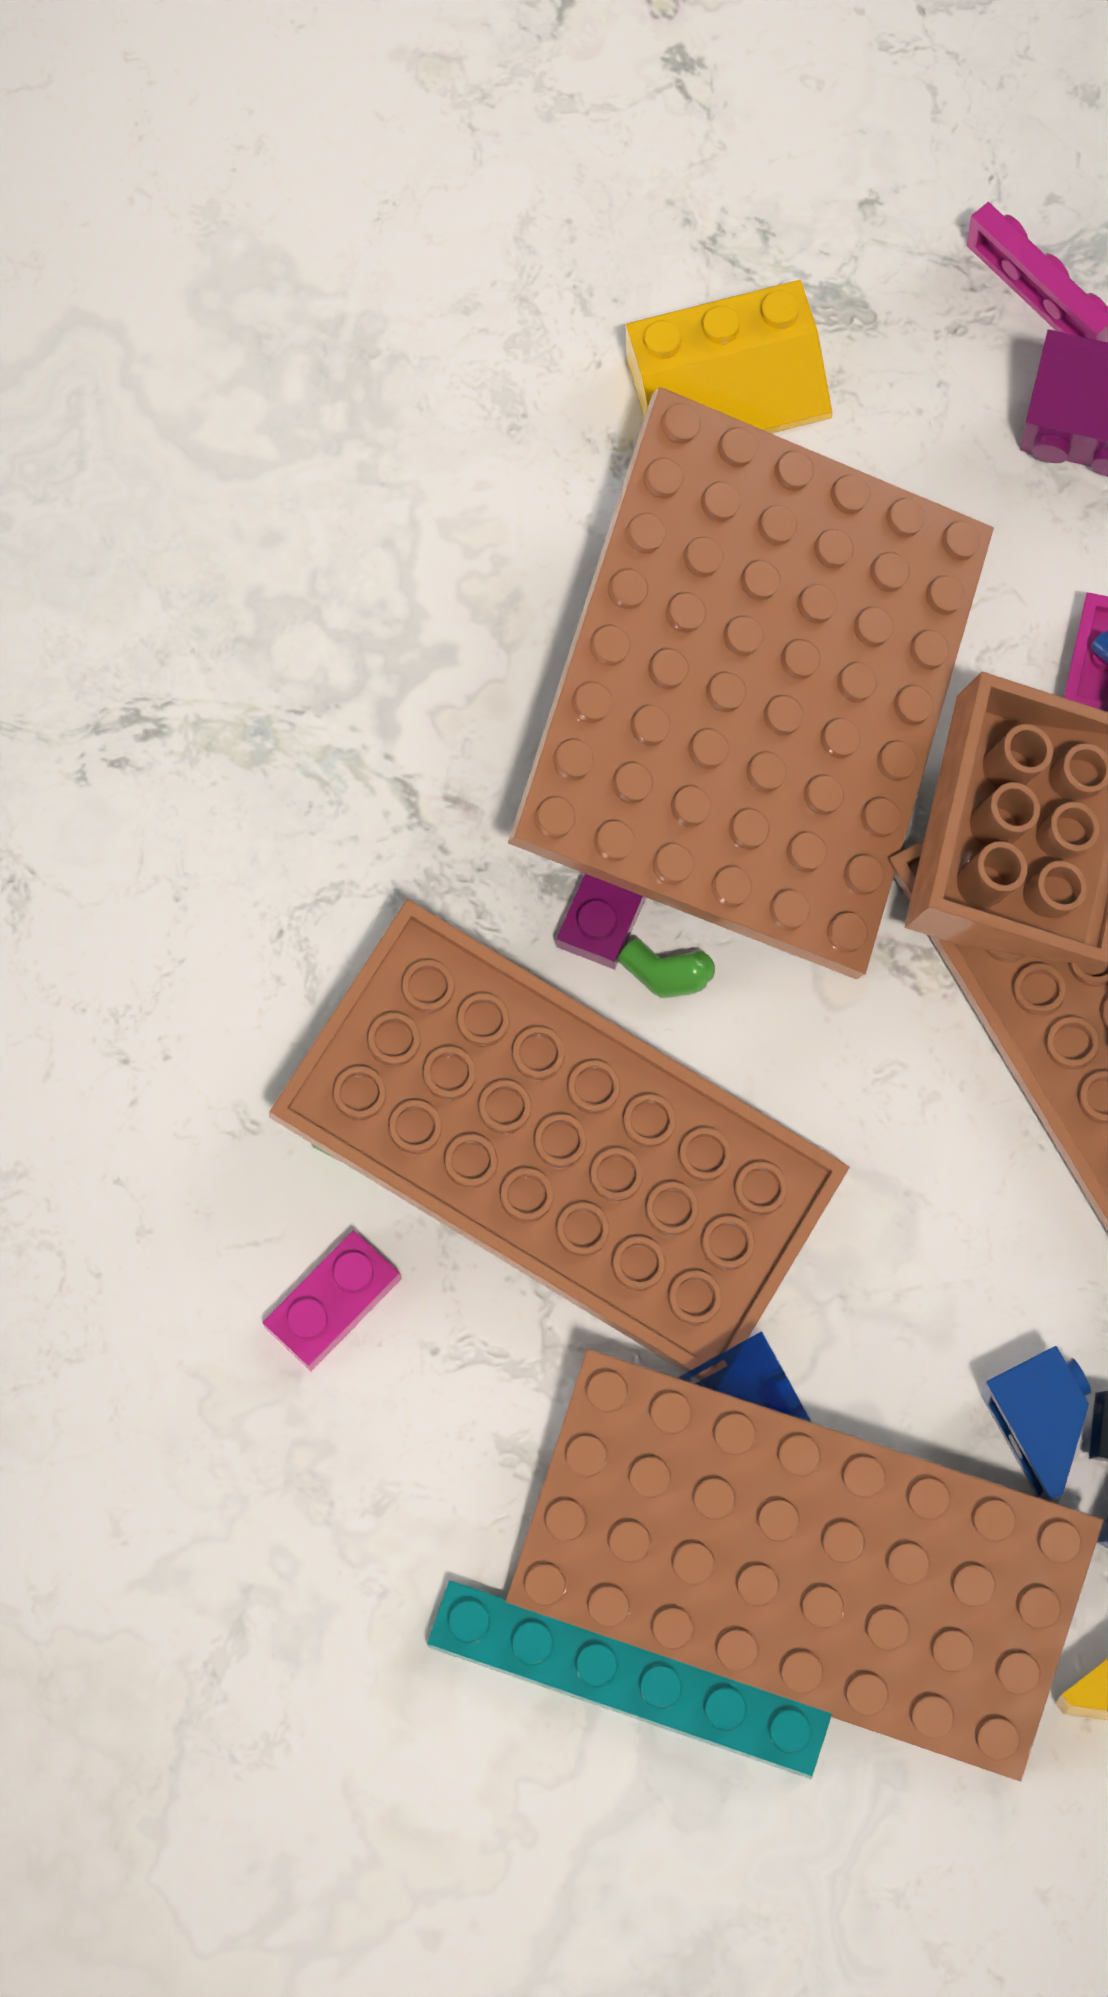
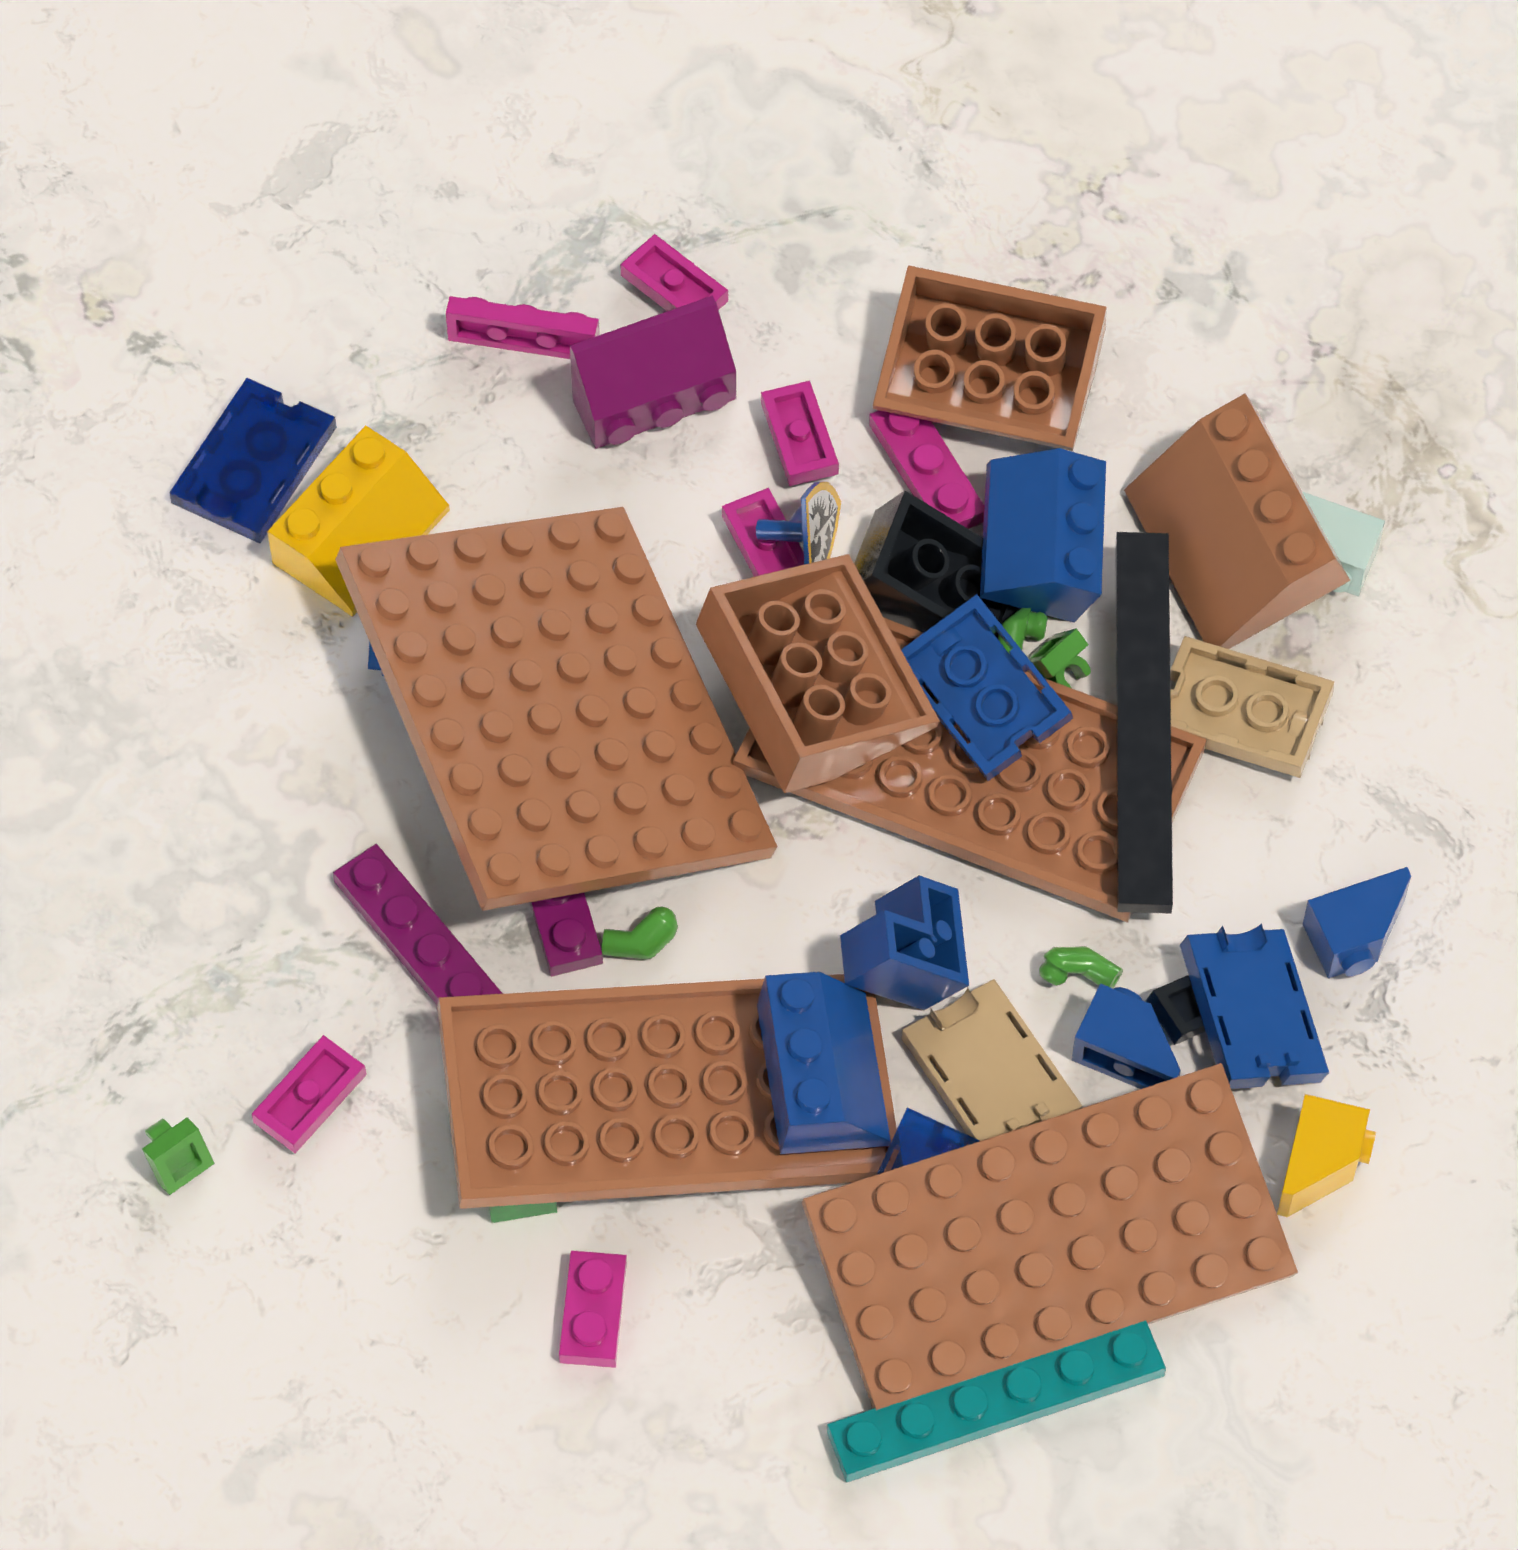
camera: 45 degrees left, 10 degrees down
none -> bright green tile [142,1117,215,1195]
none -> clear blue piece [169,378,337,544]
none -> dark pink plate [252,1035,367,1154]
none -> magenta plate [333,843,503,1006]
none -> blue slope [757,972,891,1154]
none -> blue brick [840,875,969,1010]
none -> tan piece [901,979,1083,1143]
none -> bright green arm [1039,946,1123,988]

